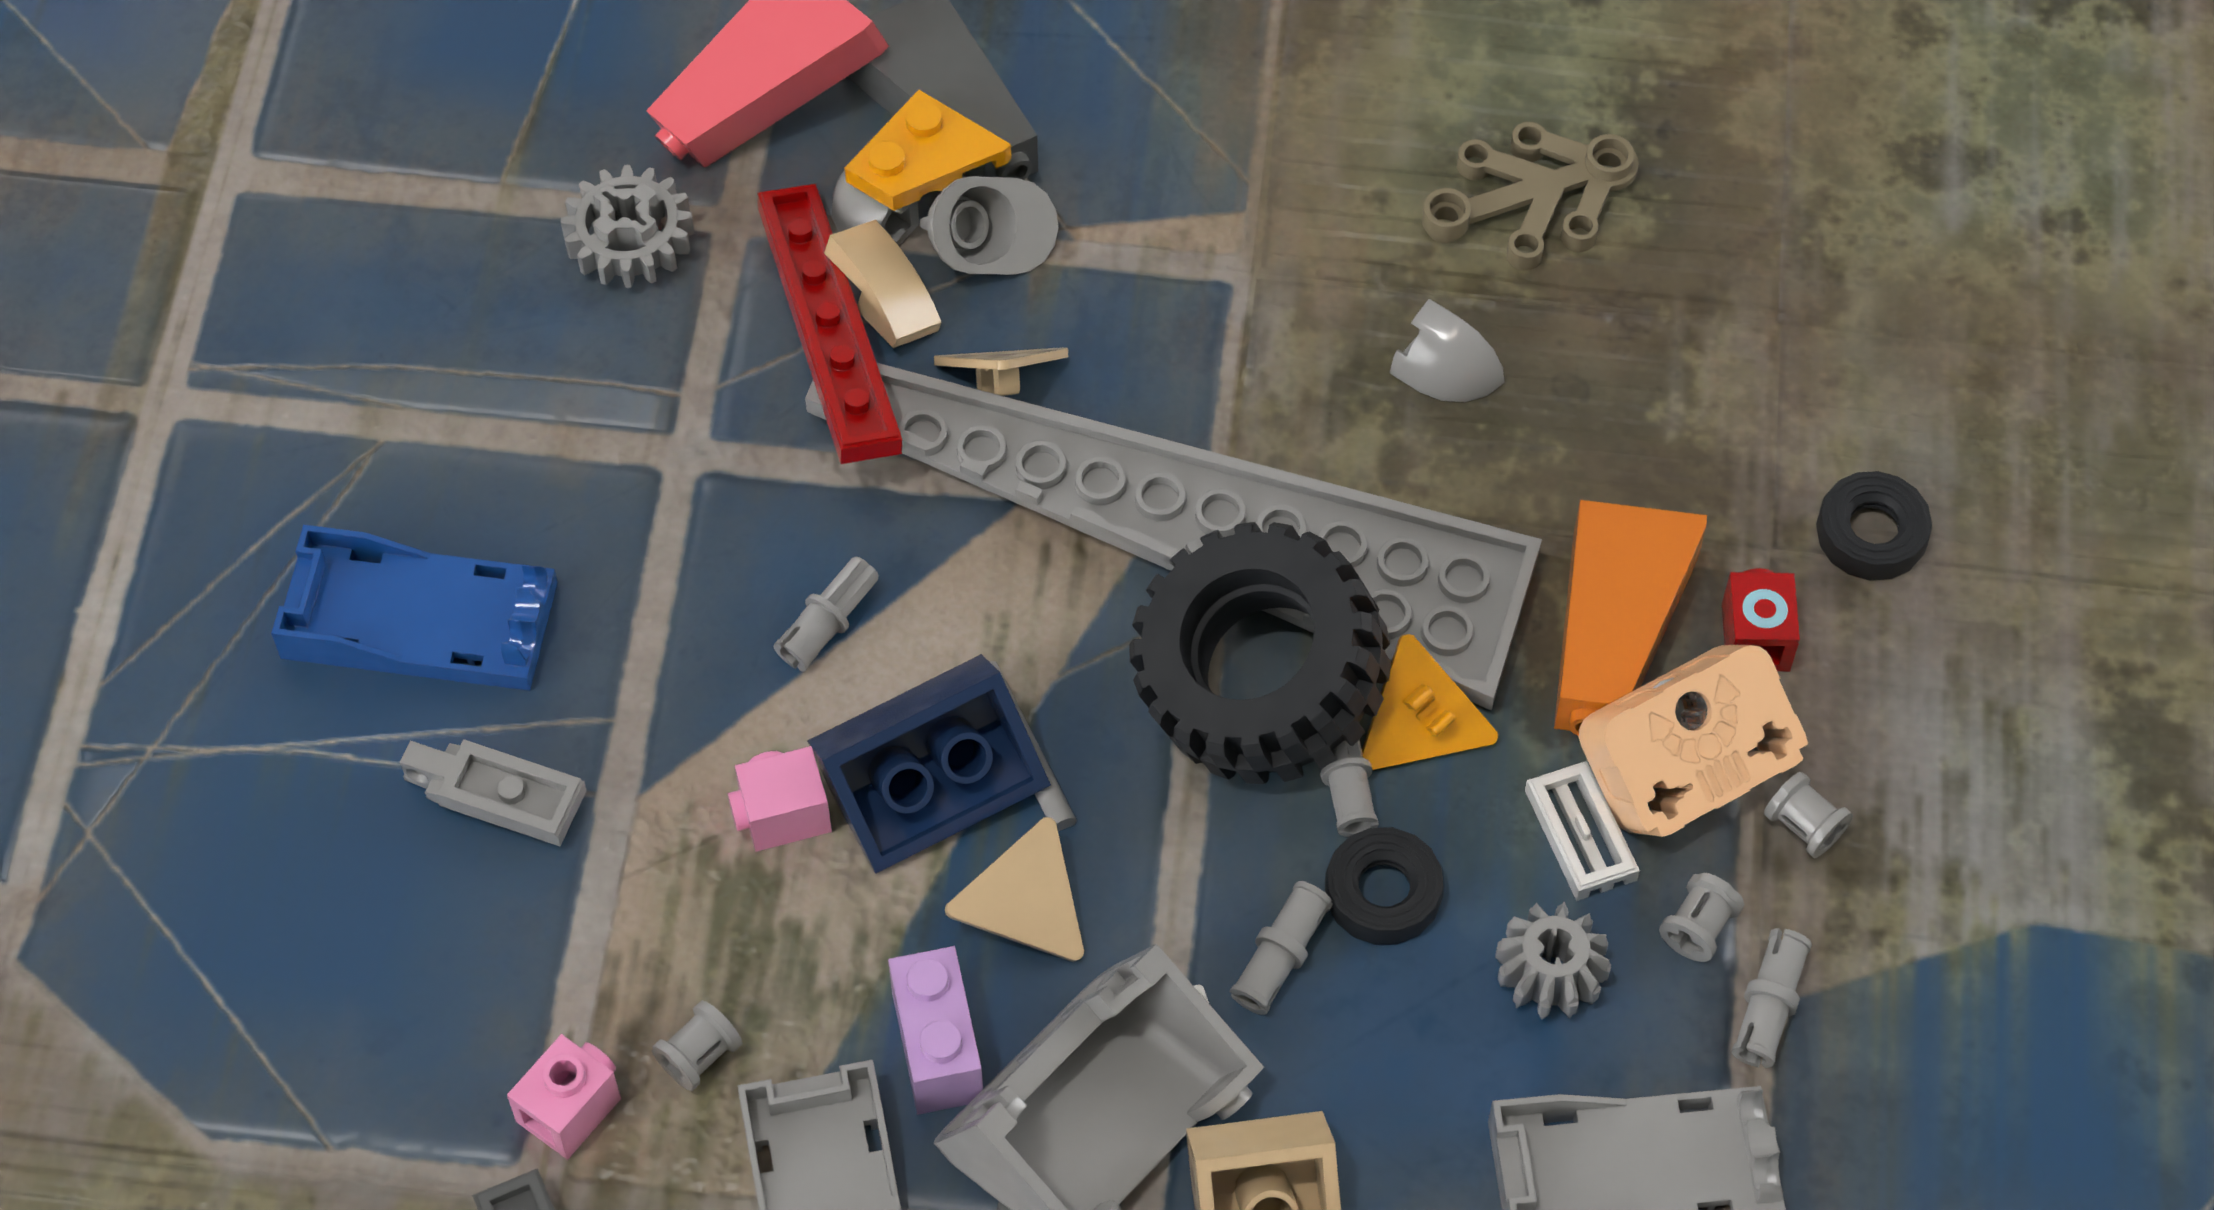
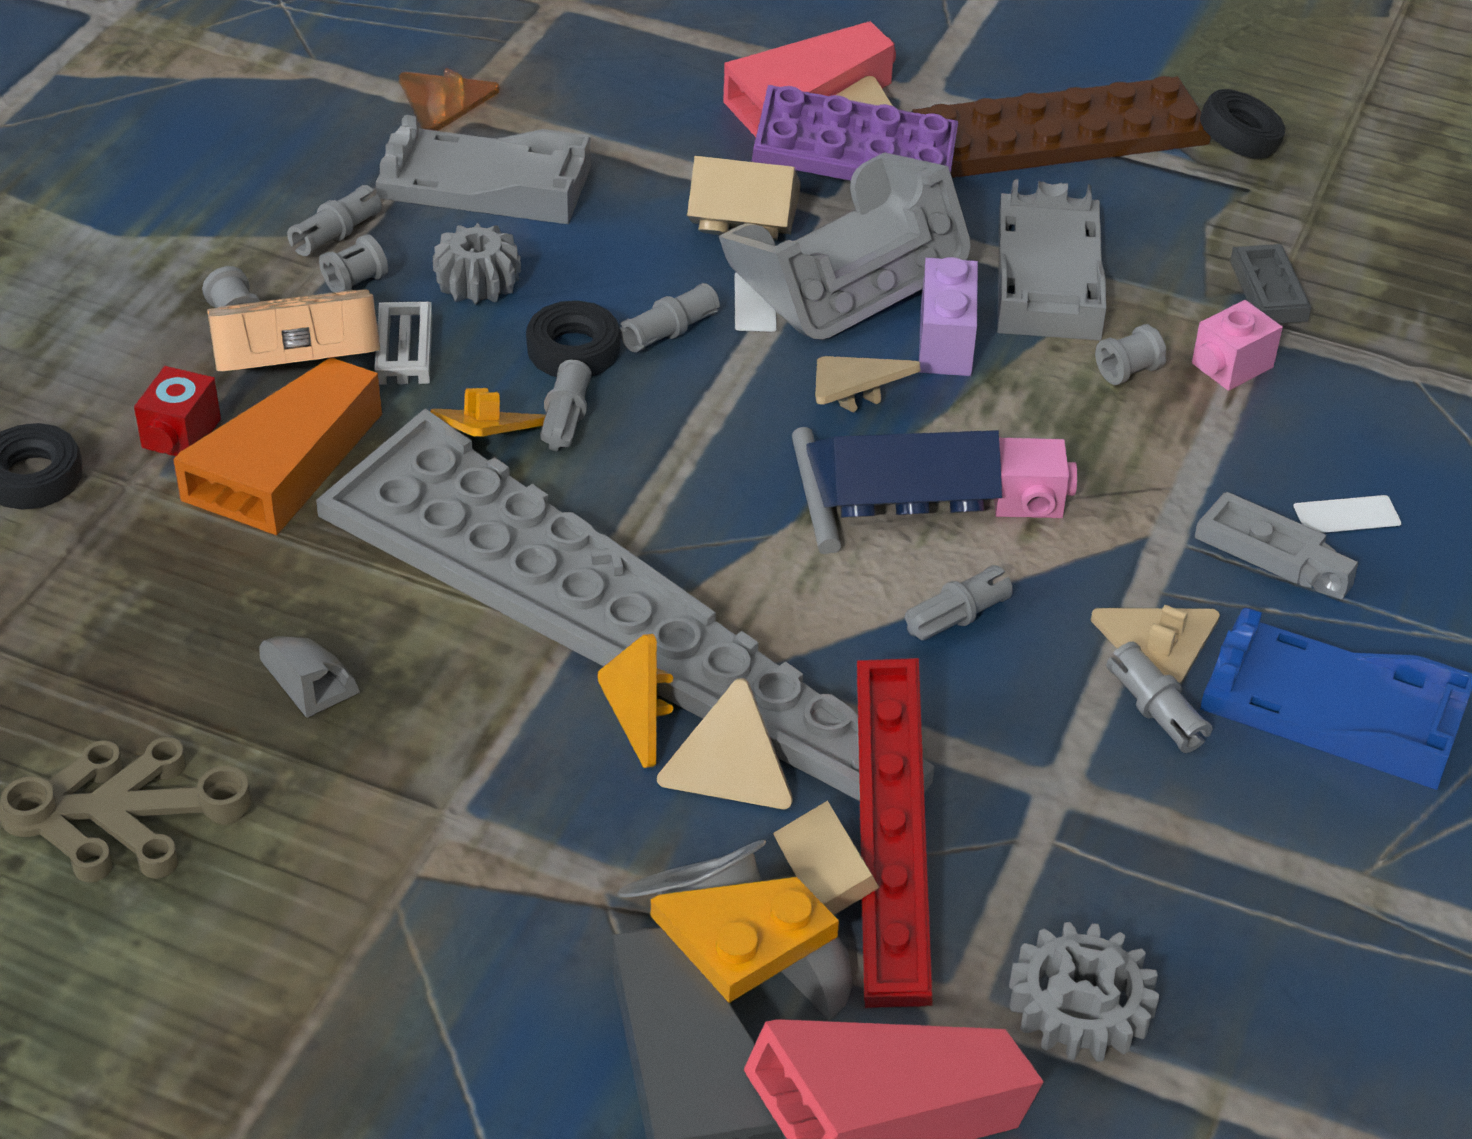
camera: 165 degrees left, 15 degrees down
black tyre [1129,522,1391,784] -> none
none -> light orange piece [598,634,674,768]
none -> tan piece [1091,605,1220,685]
none -> light grey pin [1106,641,1213,753]
none -> white sticker [1293,495,1401,533]

